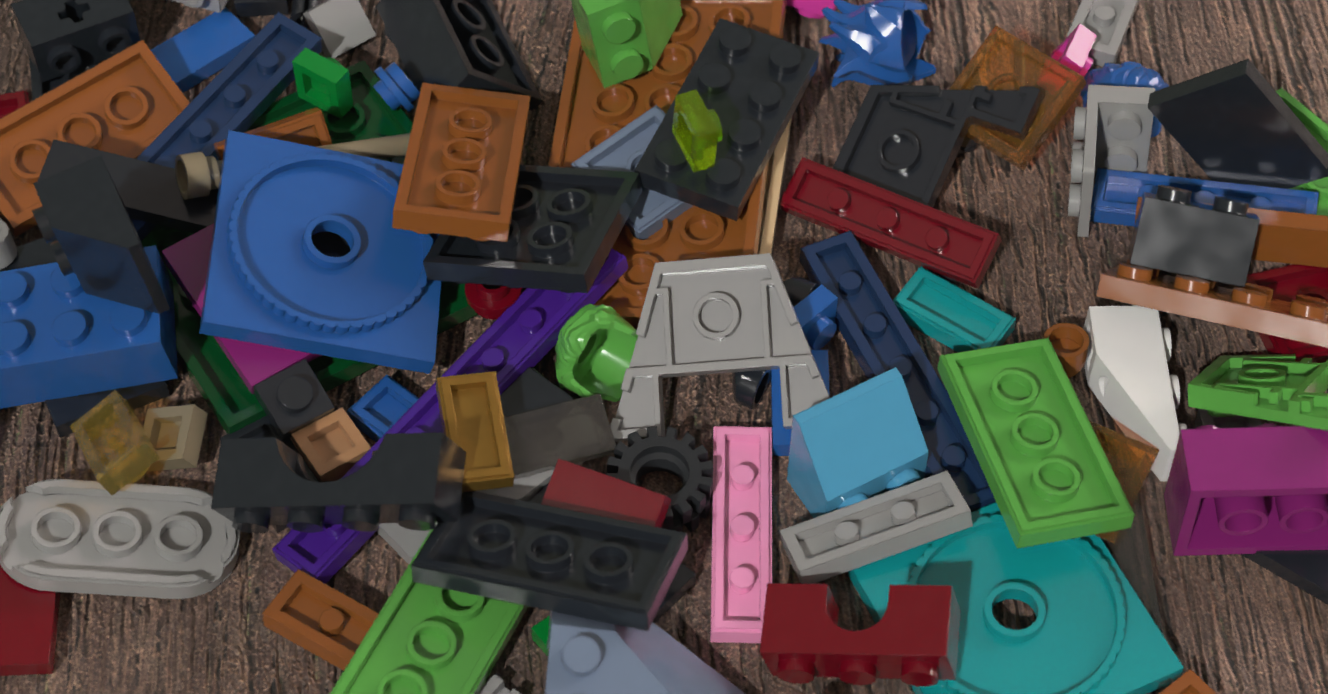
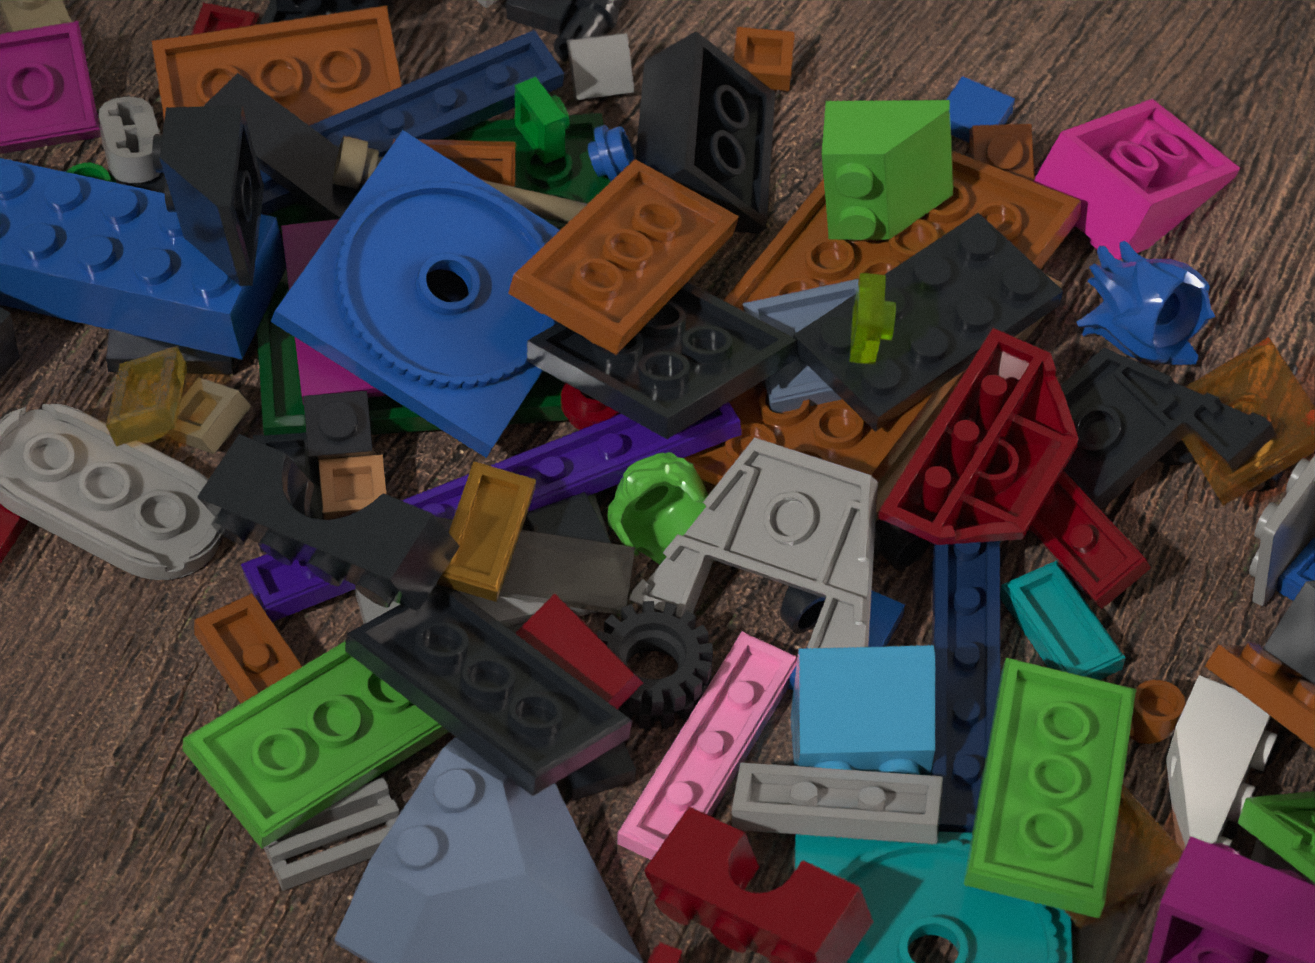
camera: 25 degrees right, 0 degrees up
blue tile [151,7,255,93] -> none
blue tile [347,375,419,442] -> none
blue plate [794,284,838,350] -> none
none -> dark red wedge [878,328,1079,545]

